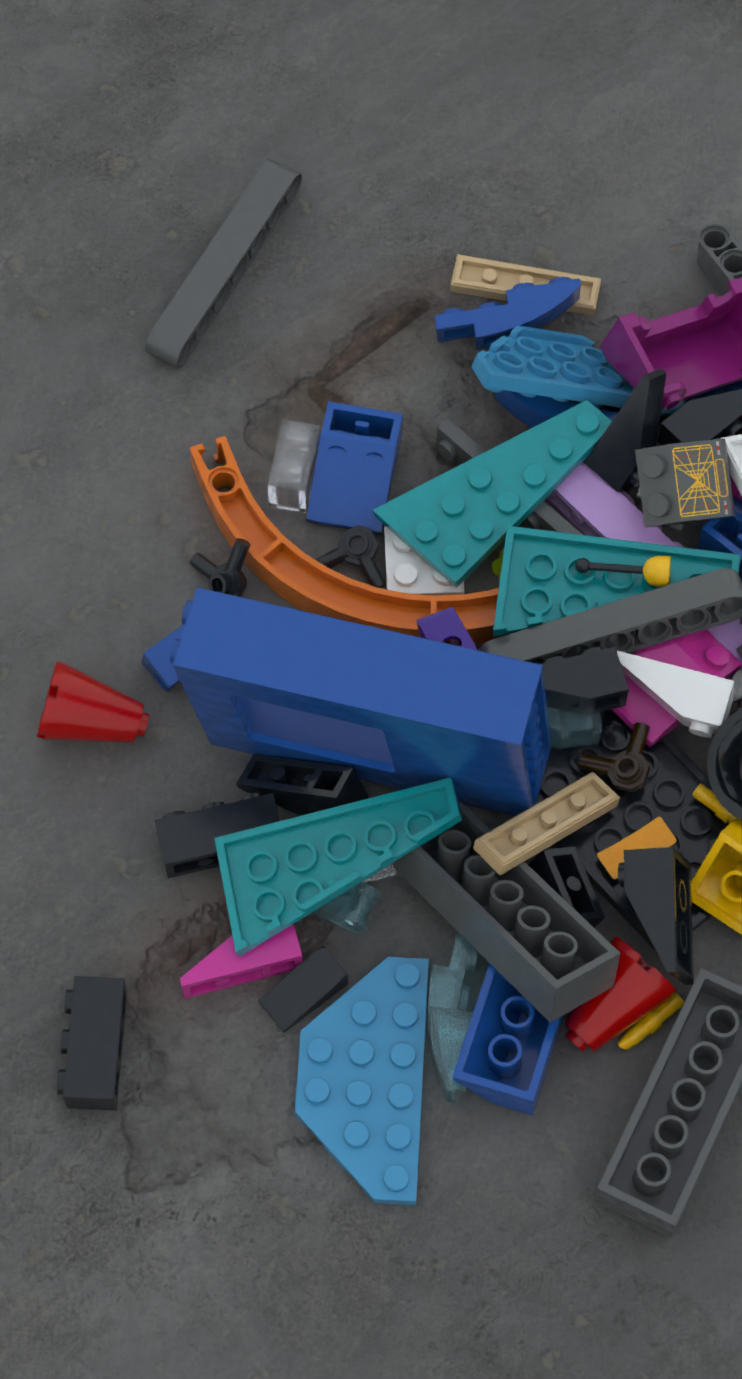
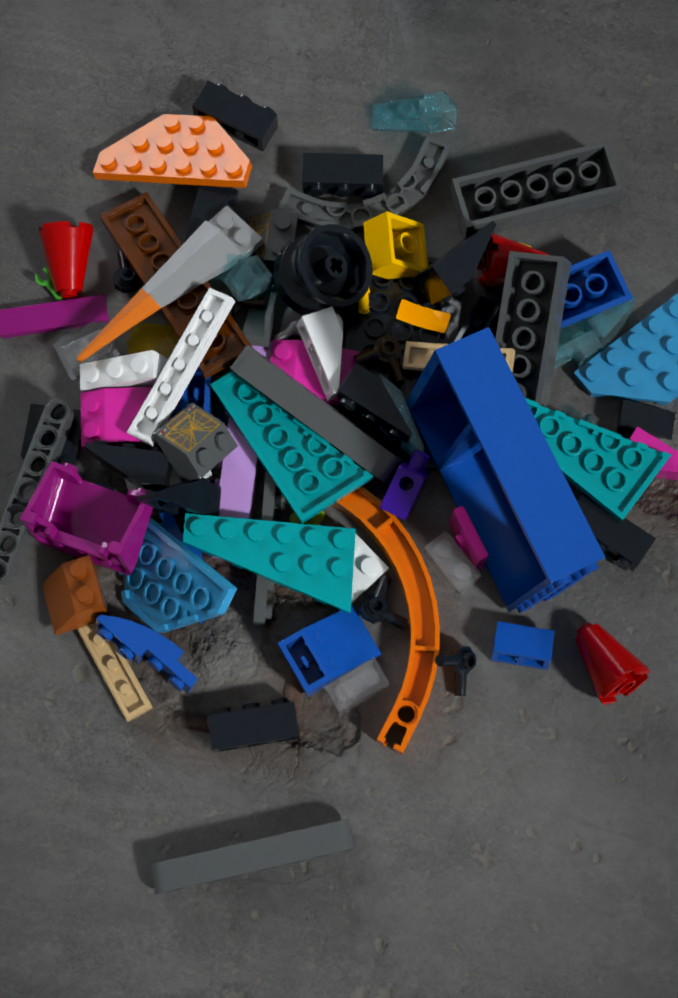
camera: 130 degrees left, 10 degrees up
hinge [575,556,671,587] -> none
none -> dark orange slope [42,555,110,636]
none -> black brick [207,698,300,753]

